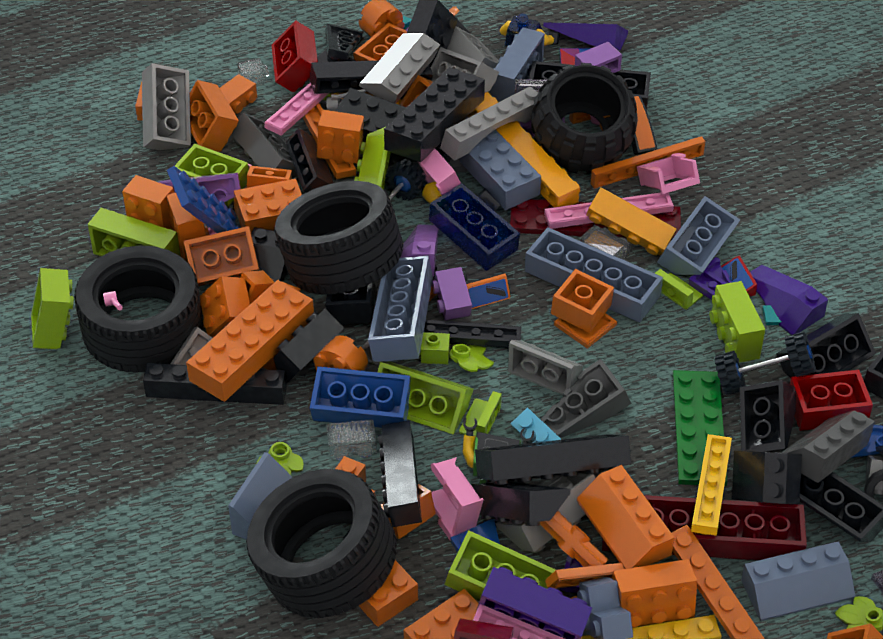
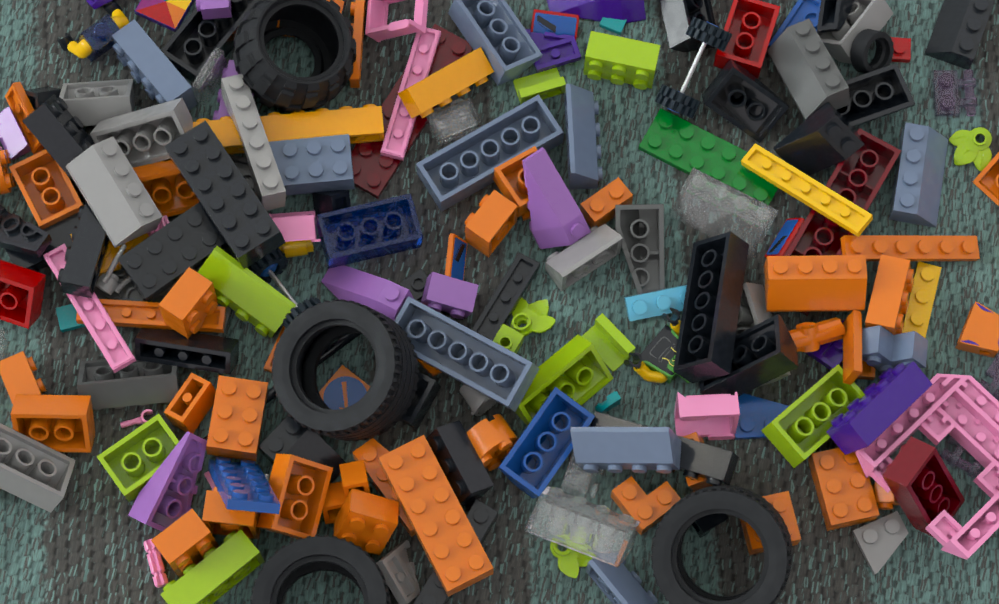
camera: 65 degrees left, 25 degrees up
none -> orange brick [464,190,518,258]
none -> medium lavender wedge [522,147,591,249]
none -> clear slope [525,486,640,567]
none -> sand blue slope [564,84,603,190]
none -> sand blue slope [570,427,682,474]
none -> orange brick [580,177,633,228]
none -> teal tile [595,391,621,413]
none -> clear slope [669,168,779,259]

